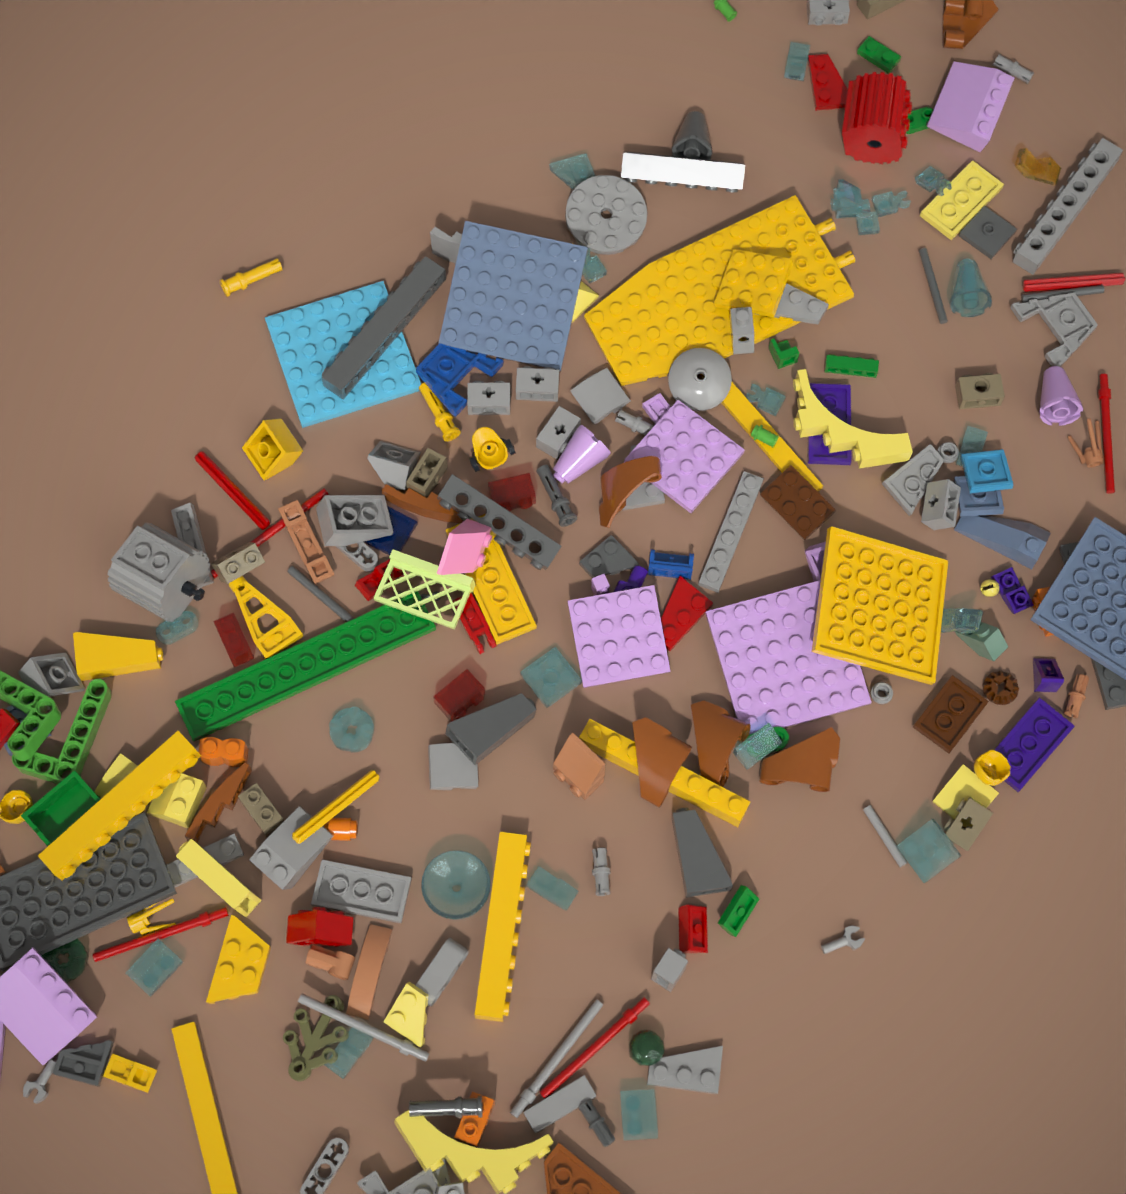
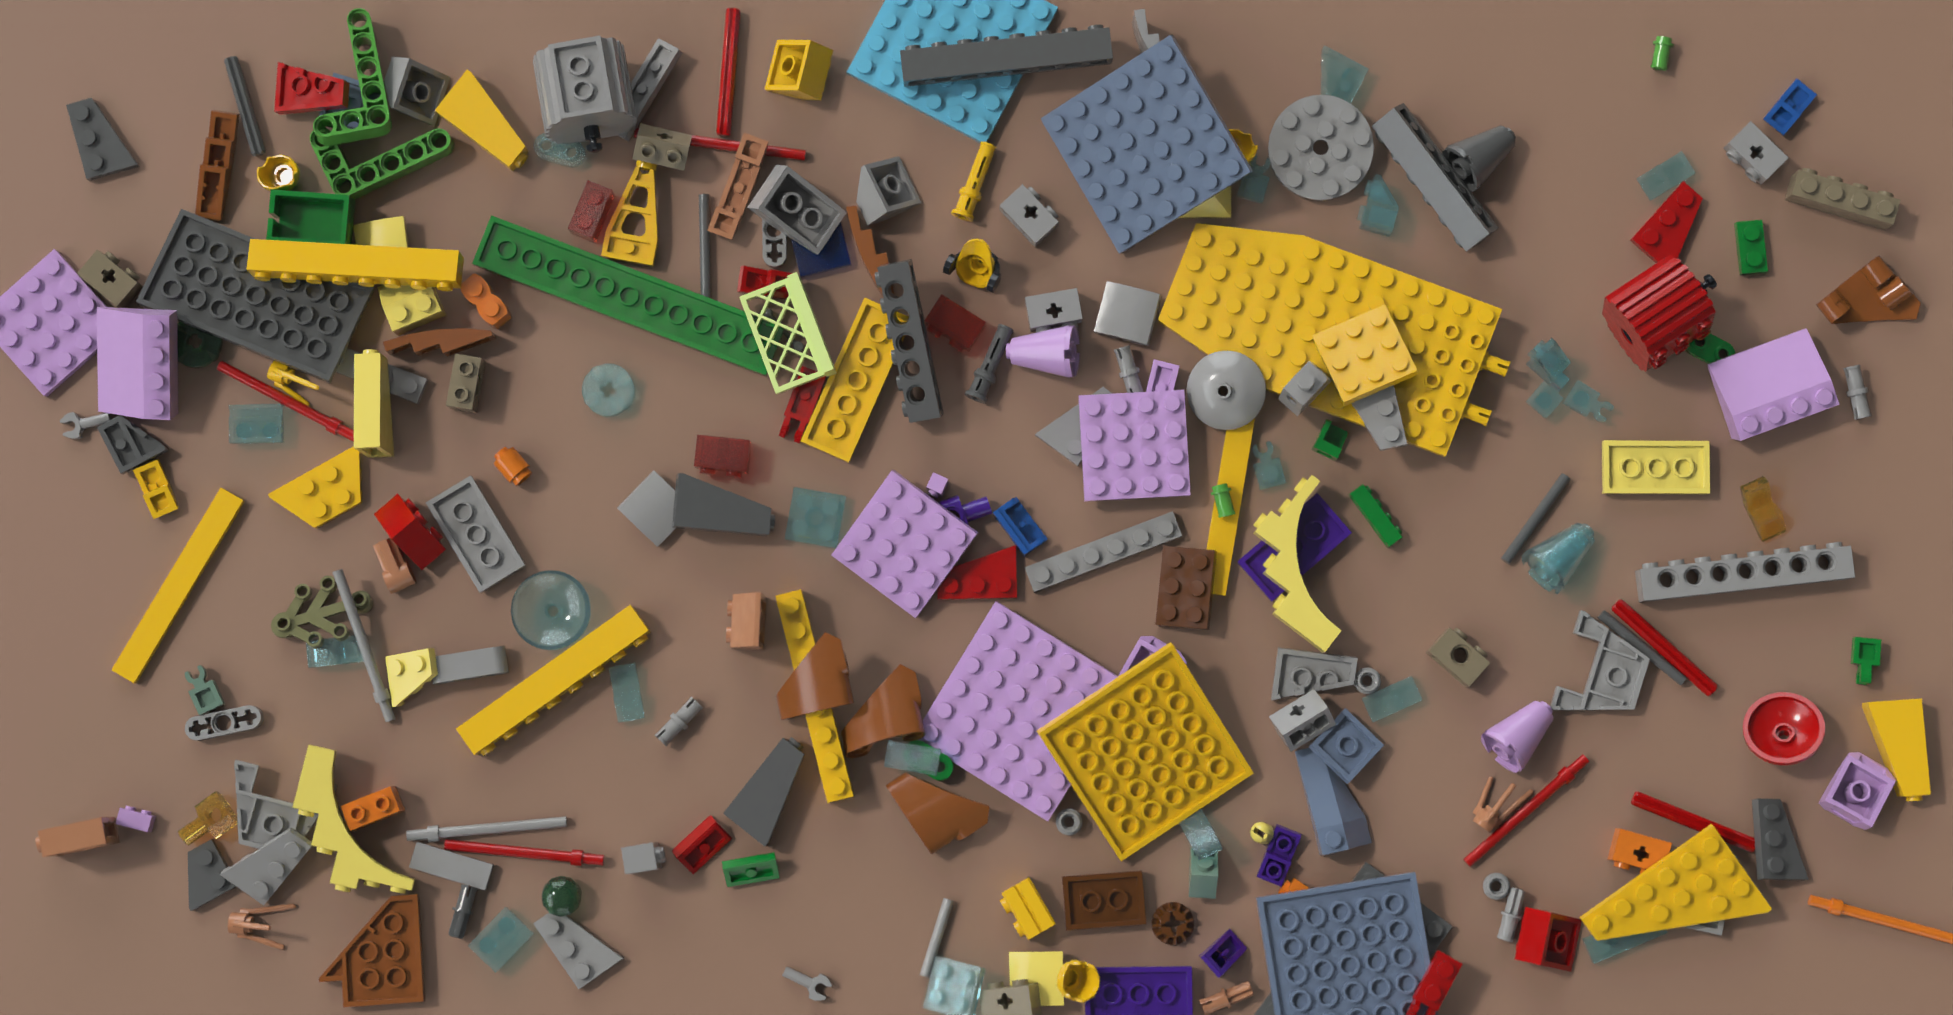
camera: 50 degrees right, 15 degrees up
light grey slope [249,806,334,890] -> none
yellow axle [292,770,380,844] -> none
nougat slope [346,924,393,1020] -> none
dark tan brick [406,448,448,498] -> none
dark grey pin [409,1095,483,1118] -> none
blue wing [416,343,504,417] -> none
bright pink slope [437,518,492,575] -> none
light grey brick [516,366,559,402] -> none
dark grey wing [579,535,639,578] -> none
dark orange panel [599,456,662,528] -> none
clear light blue plate [915,166,952,196] -> none
dark grey plate [959,206,1017,260] -> none
dark azure plate [961,449,1014,493] -> none
none -> sand green plate [185,665,225,715]
none -> yellow brick [1000,877,1056,940]
none -> clear light blue slope [1356,174,1399,237]

